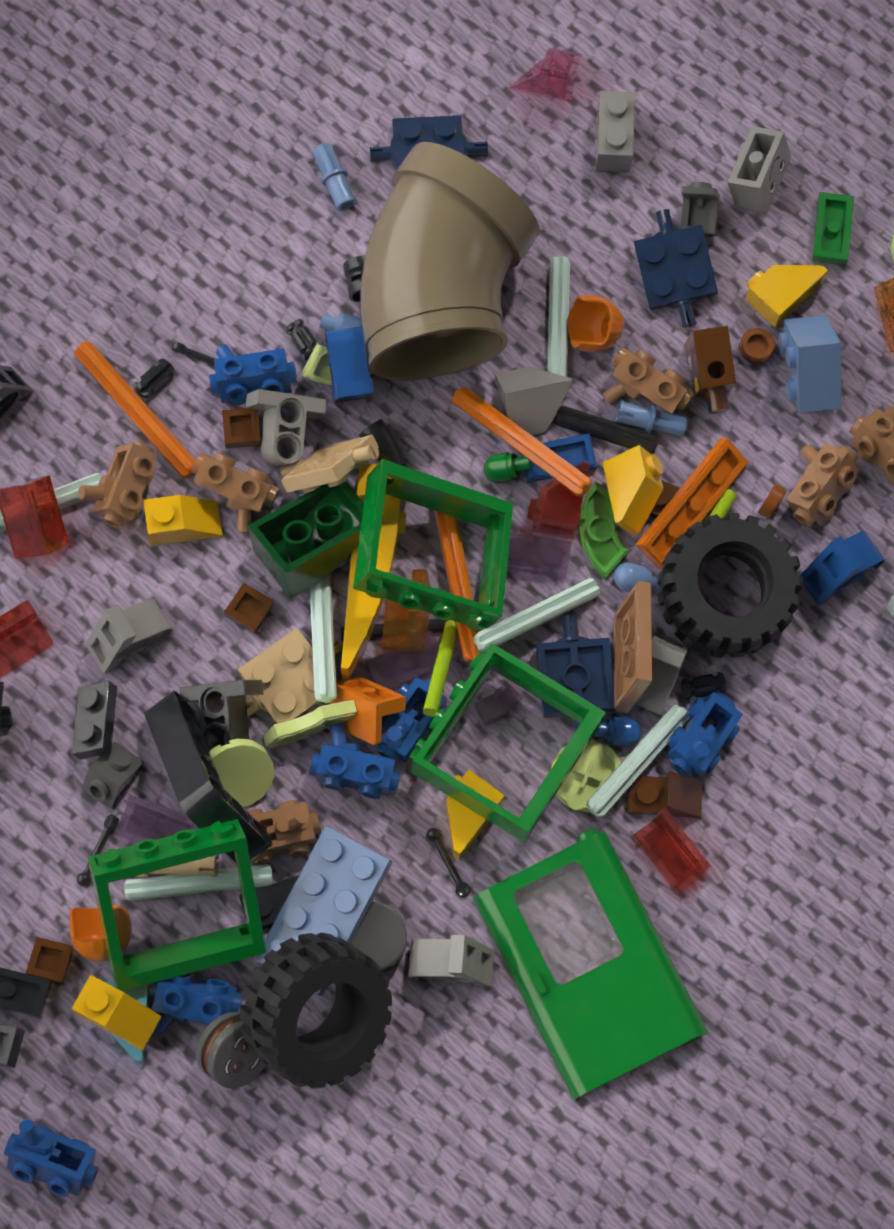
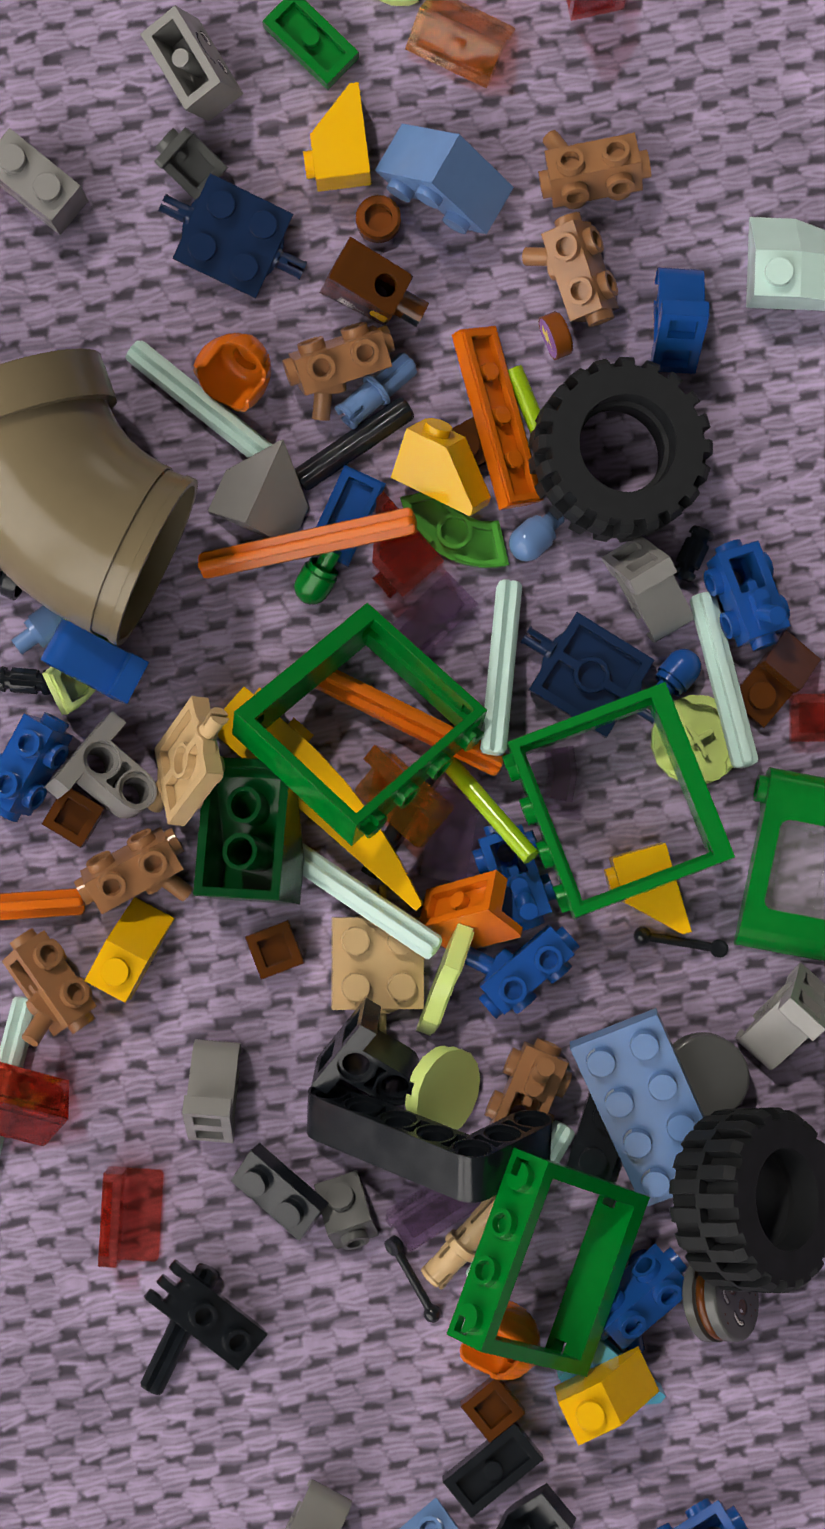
camera: 50 degrees left, 15 degrees up
black cone [359,419,408,466] -> none
medium nougat tile [614,581,652,713] -> none

